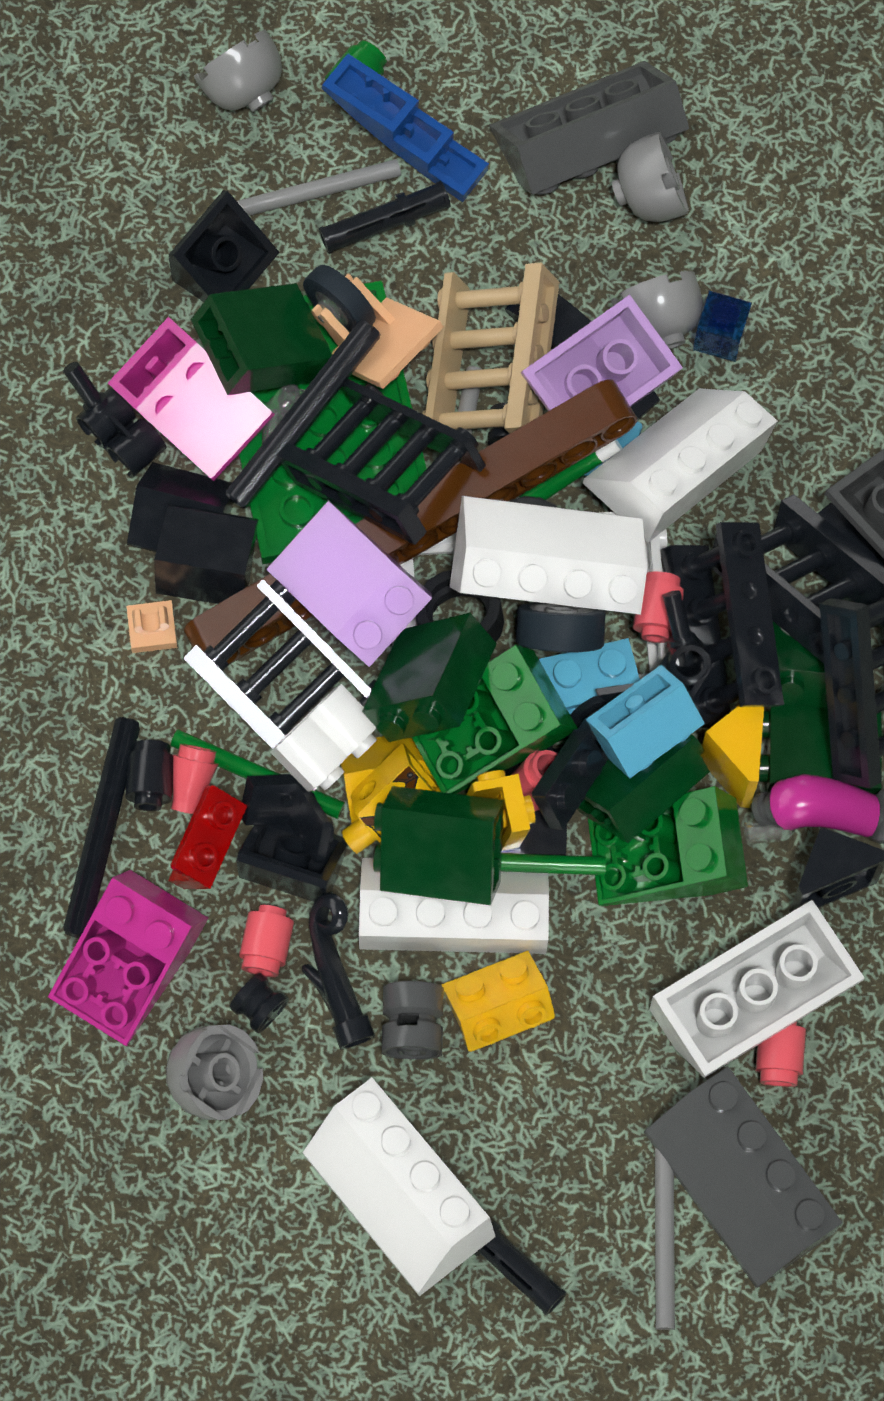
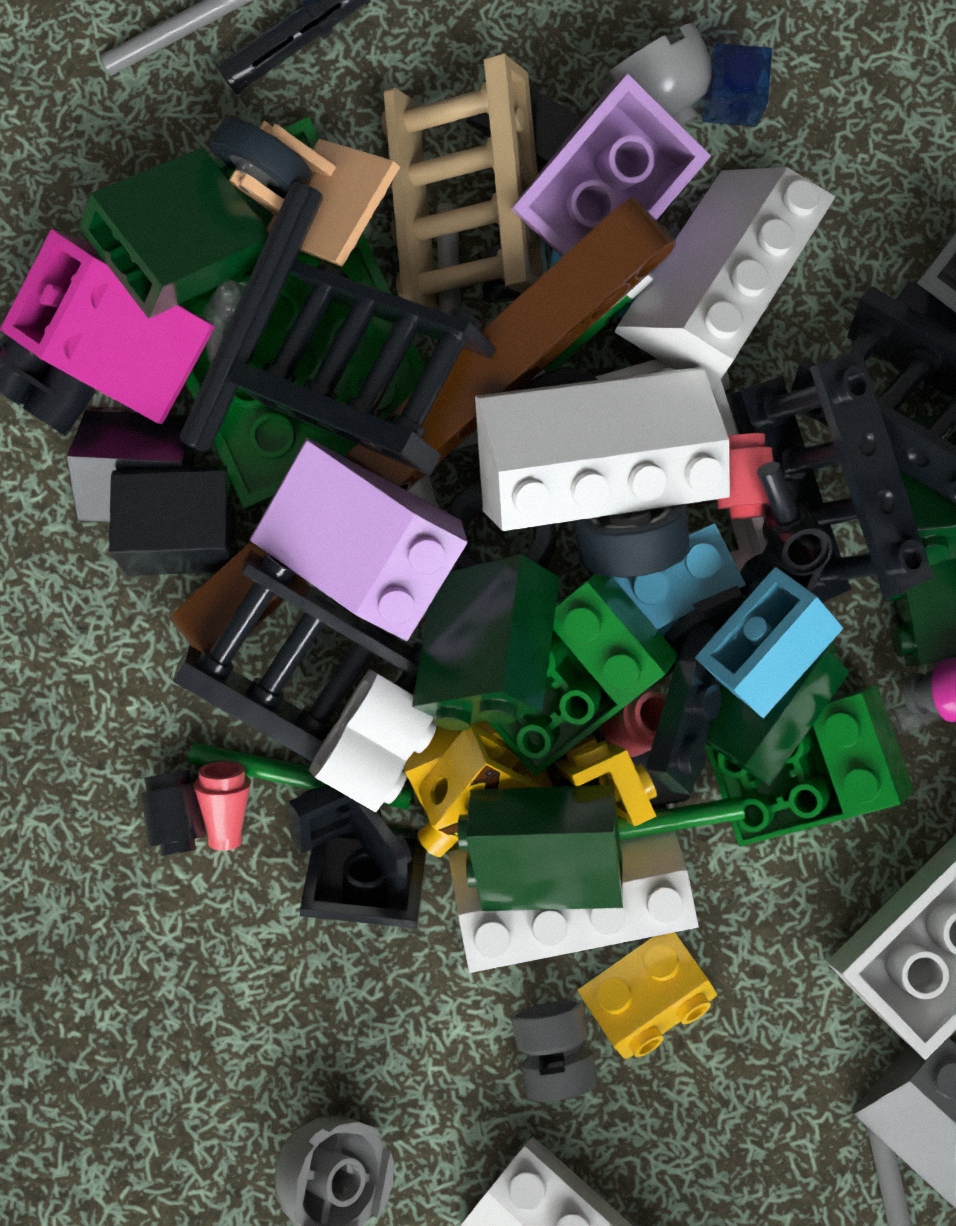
camera: 10 degrees left, 15 degrees up
dark pink slope [48,870,208,1046] -> none
black axle [63,717,140,938] -> none
light nougat tile [126,600,177,653] -> none
red bracket [168,785,247,889] -> none
black slope [169,190,280,302] -> none
black wheel [229,973,289,1033] -> none
coral brick [239,905,294,977] -> none
black plant [302,892,375,1050] -> none
yellow slope [701,705,764,808] -> none

